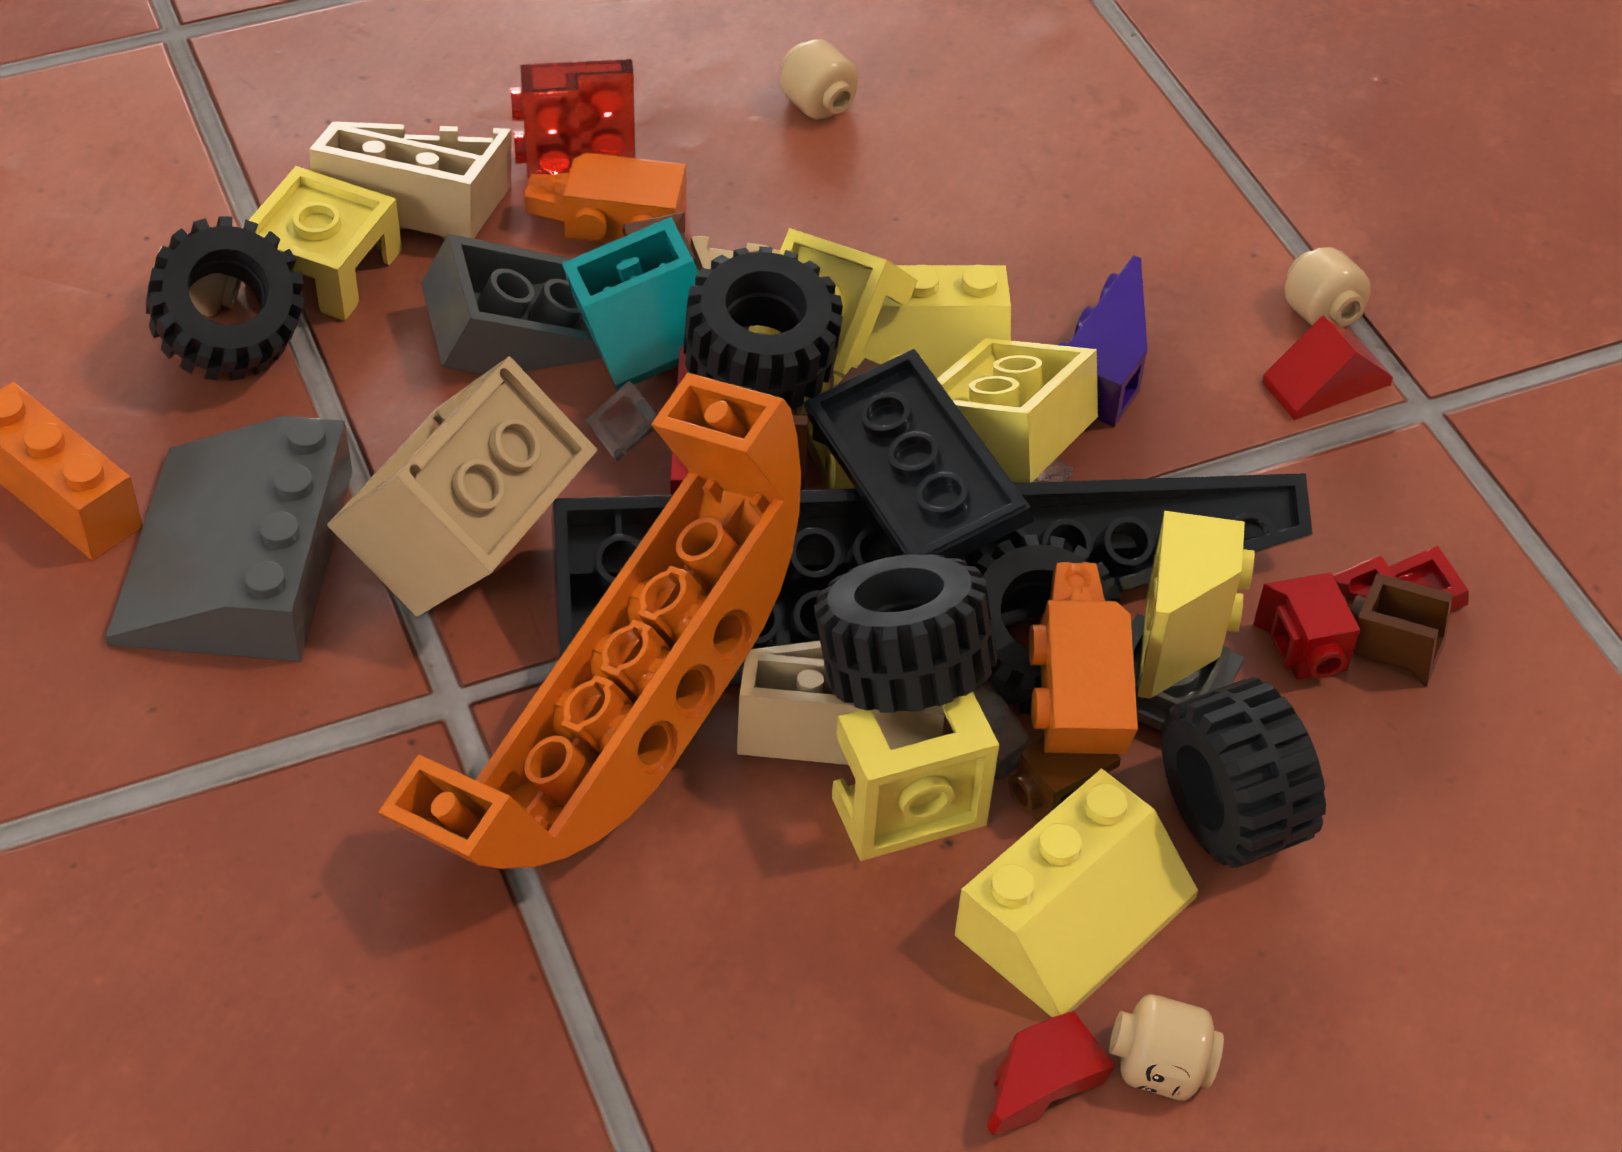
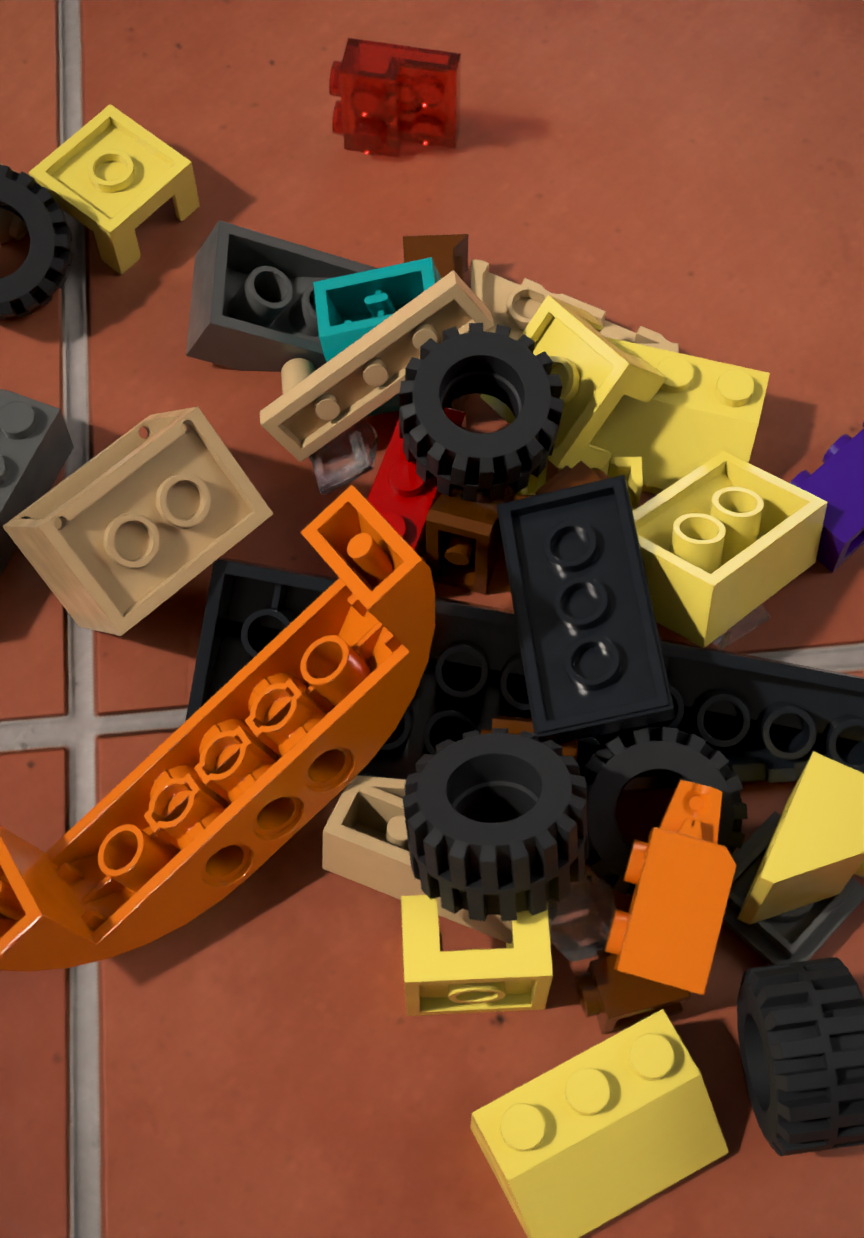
camera: 20 degrees right, 15 degrees up
tan wedge [309,122,511,239] -> none
orange hinge [524,153,686,243] -> none
tan head [780,39,859,120] -> none
none -> tan piece [260,270,494,462]

